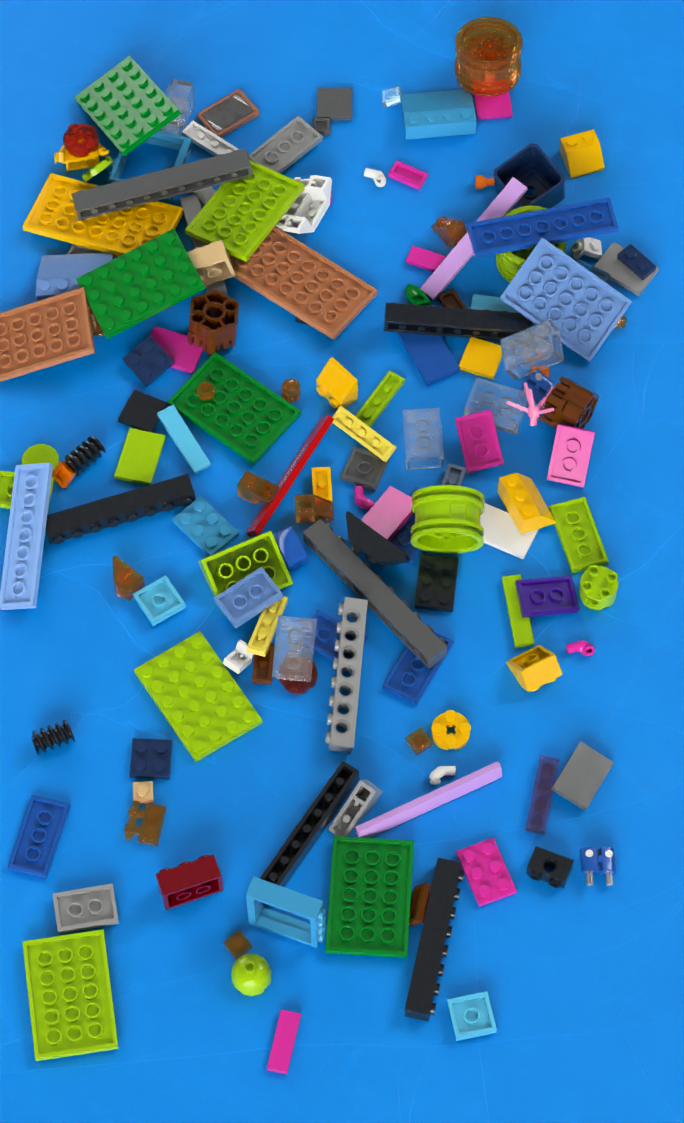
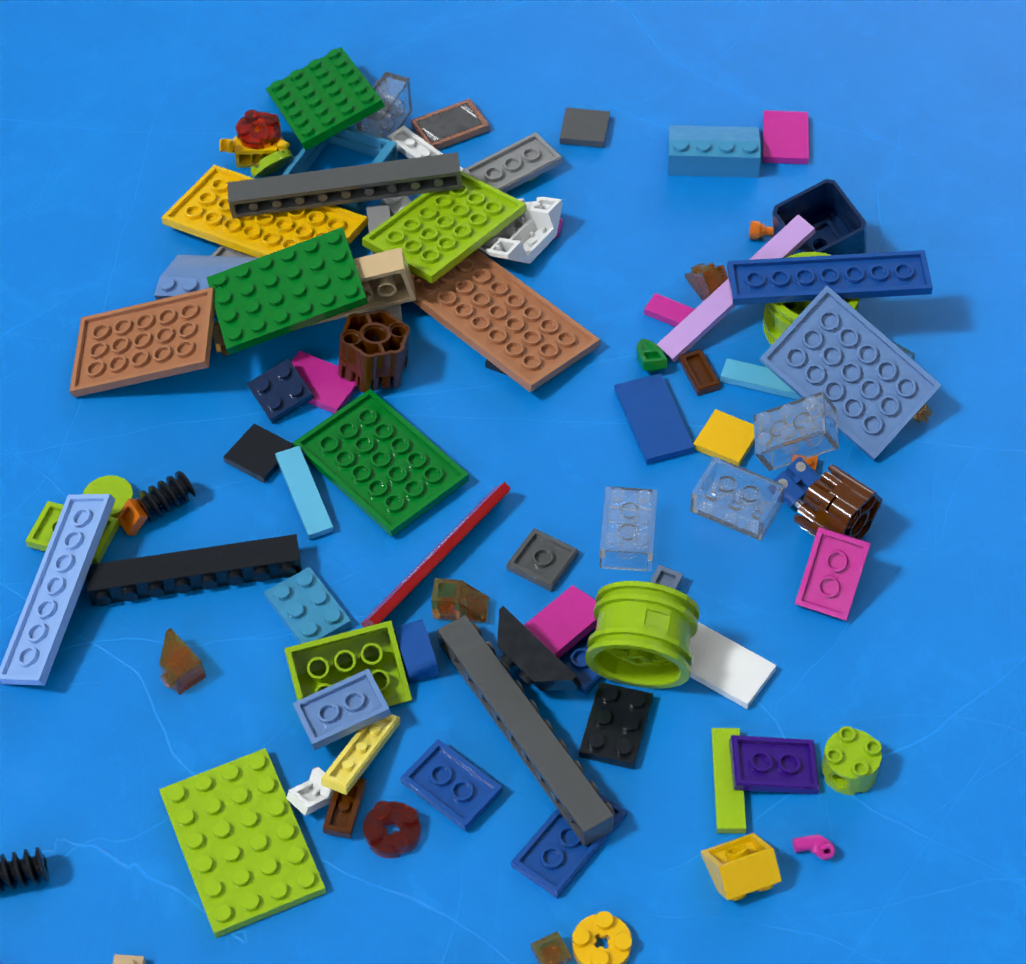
camera: 10 degrees right, 10 degrees down
lime tile [114,428,166,486] -> none
dark blue plate [130,738,173,779] -> none
medium azure plate [133,575,186,626] -> none
clear orange plate [197,382,216,400] -> none
clear orange slope [237,471,279,504] -> none
clear slope [272,616,317,682] -> none
clear orange wheel [282,379,300,402] -> none
yellow plate [312,467,333,504] -> none
dark grey tile [313,118,331,136] -> none
yellow slope [316,357,358,409] -> none
light grey brick [325,597,368,753] -> none
light yellow tile [332,405,397,462] -> none
dark pink arm [354,486,374,510] -> none
lime tile [355,370,405,428] -> none
white arm [364,168,386,187] -> none
clear light blue plate [382,86,401,108] -> none
black brick [384,302,533,342] -> none
dark pink tile [388,160,428,190] -> none
clear orange wheel [455,17,523,96] -> none
dark pink tile [455,409,504,473] -> none
yellow slope [497,472,556,534] -> none
bright pink plant [506,382,555,426] -> none
lime tile [549,497,609,574] -> none
yellow slope [559,129,605,178] -> none
white bracket [572,237,602,260] -> none
light grey tile [593,242,659,296] -> none
dark blue plate [617,244,656,280] -> none

